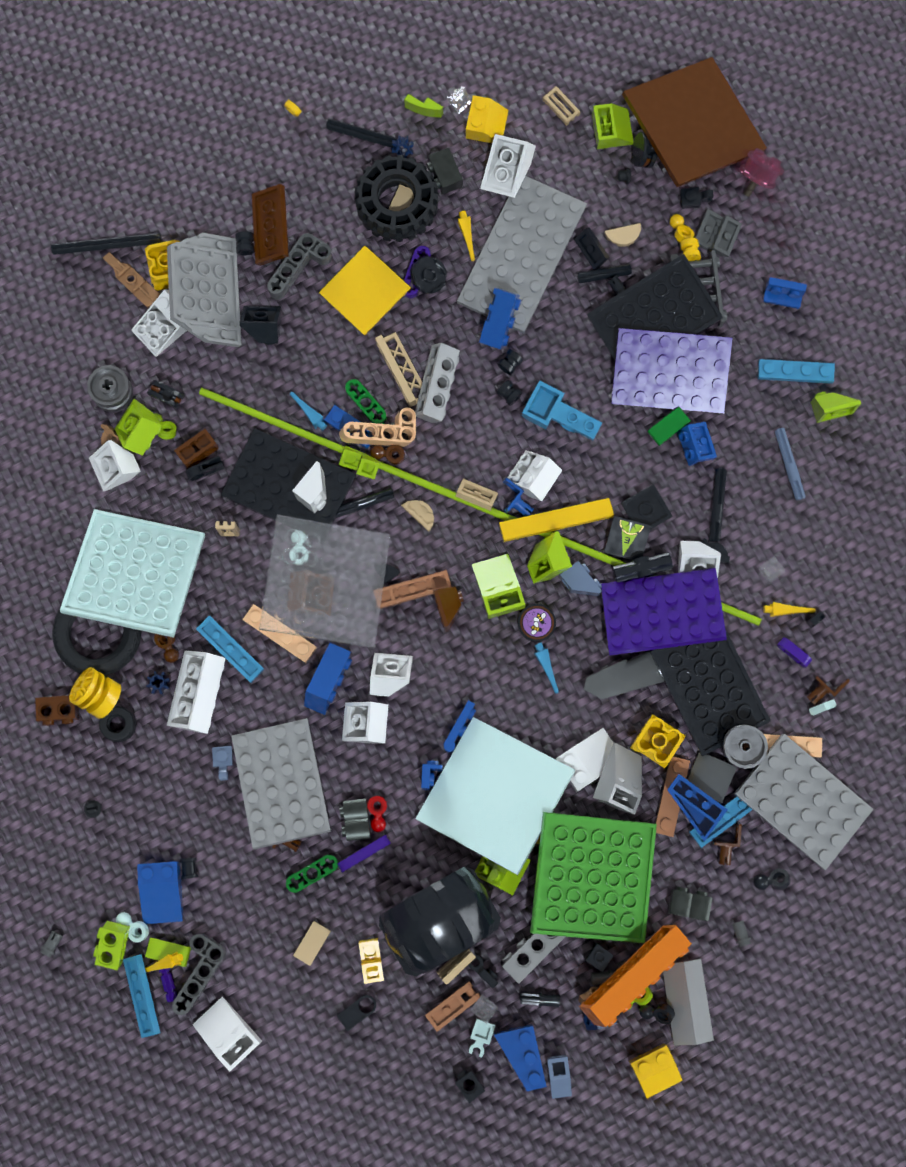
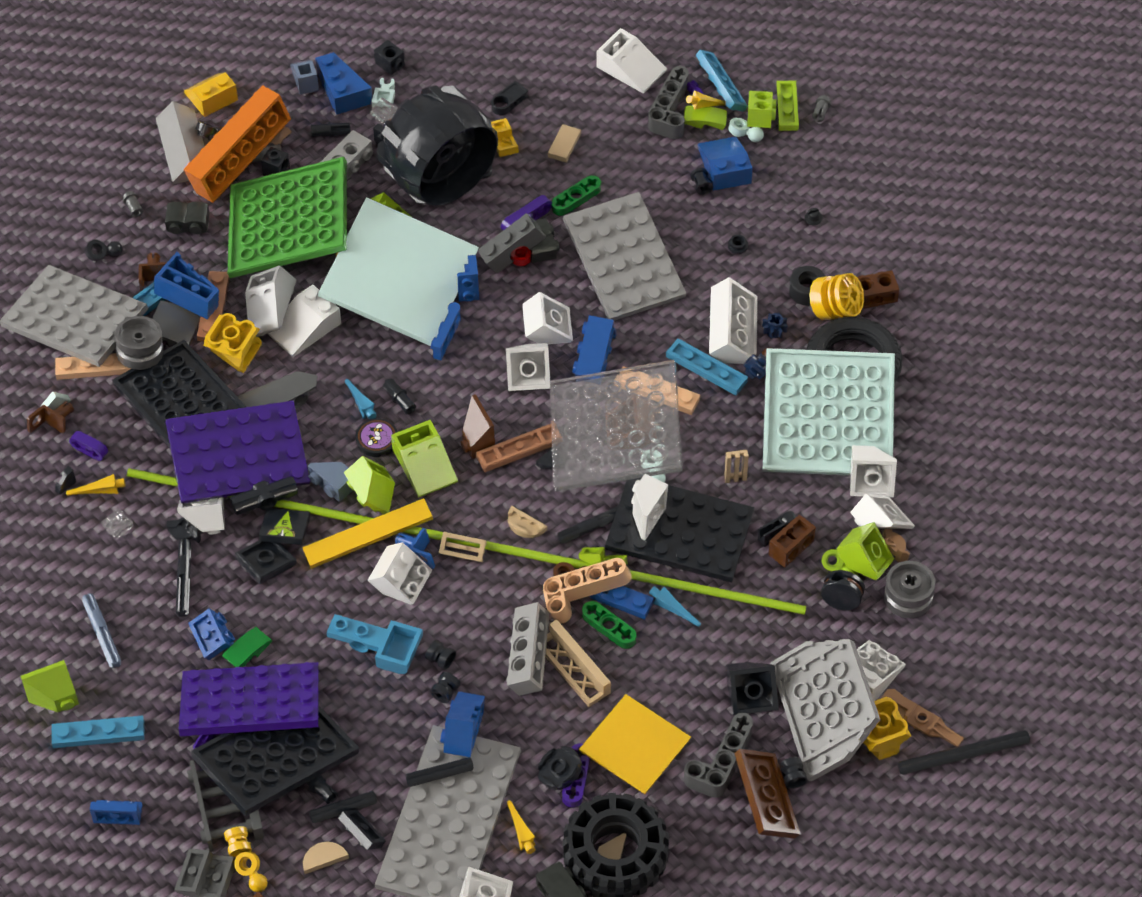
camera: 170 degrees right, 25 degrees down
sand blue plate [212,746,233,781] -> none
none -> black axle [383,378,417,415]
none -> black axle [406,757,474,787]
none -> dark grey arch [478,213,546,274]
none -> black plate [728,235,748,254]
none -> dark blue gear [743,354,766,380]
none -> lime plate [776,81,799,131]
none -> white slope [850,445,897,498]

